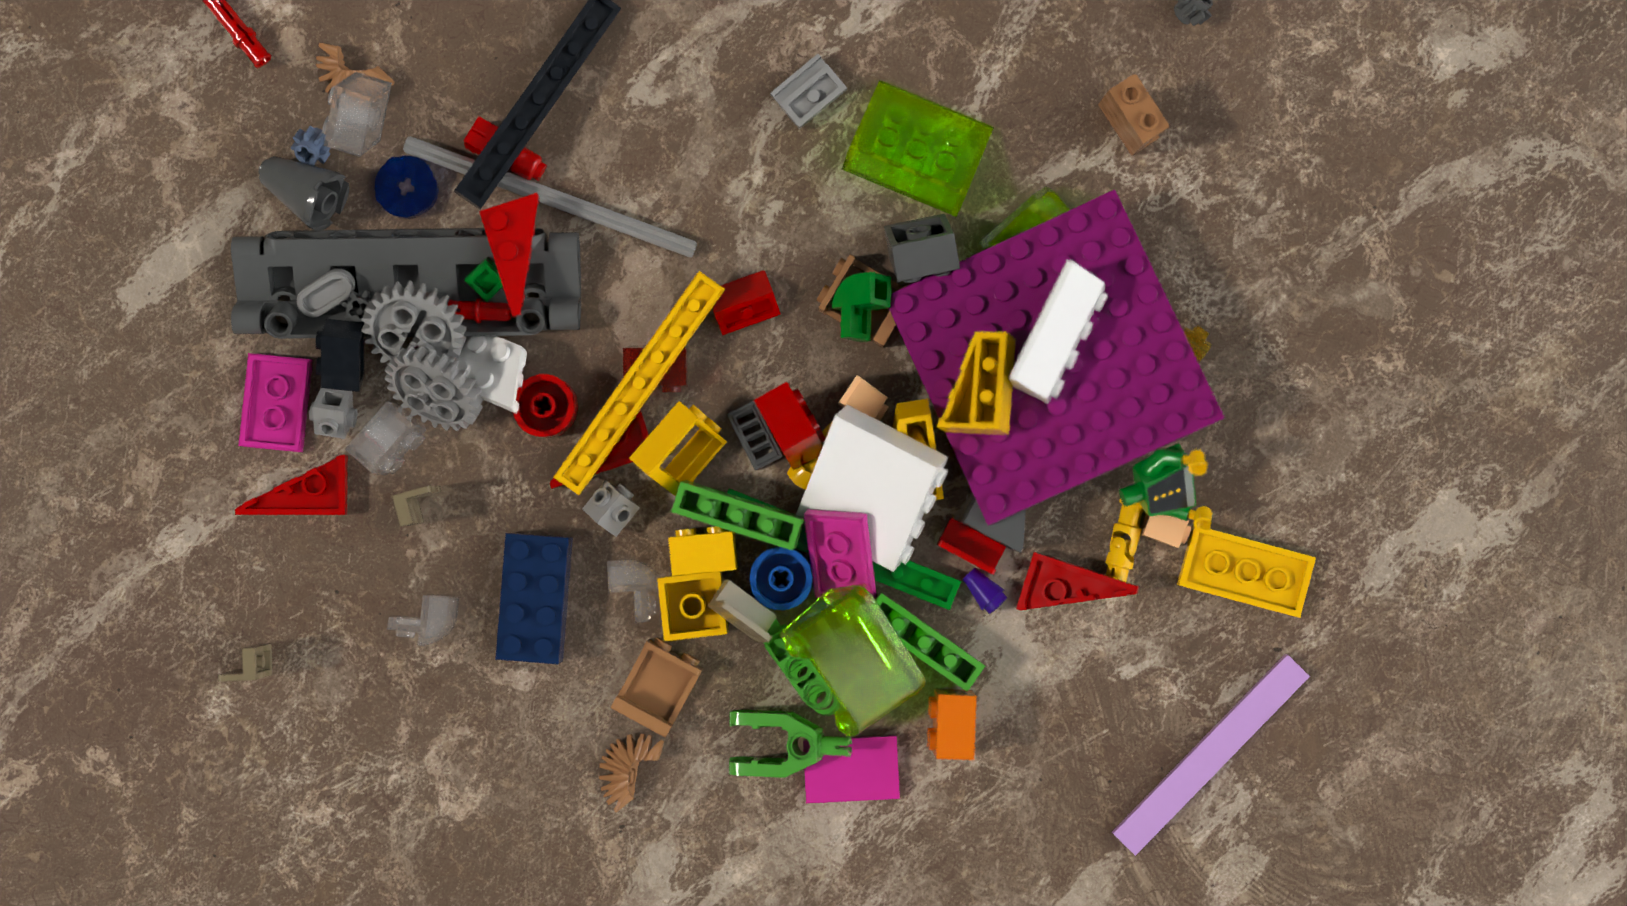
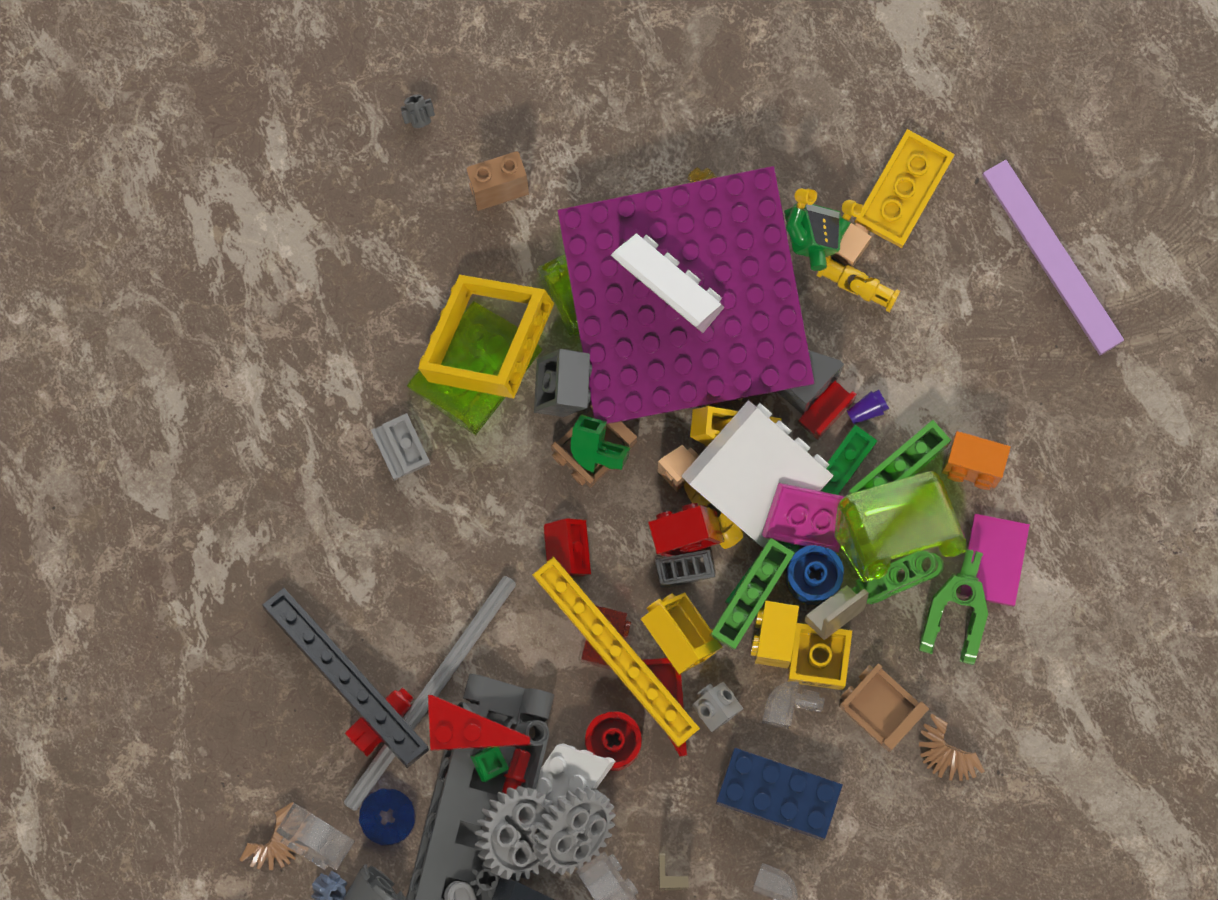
camera: 75 degrees left, 10 degrees down
yellow wedge [937,332,1016,435] -> none
red wing [1016,552,1140,611] -> none
none -> yellow window [418,274,554,399]

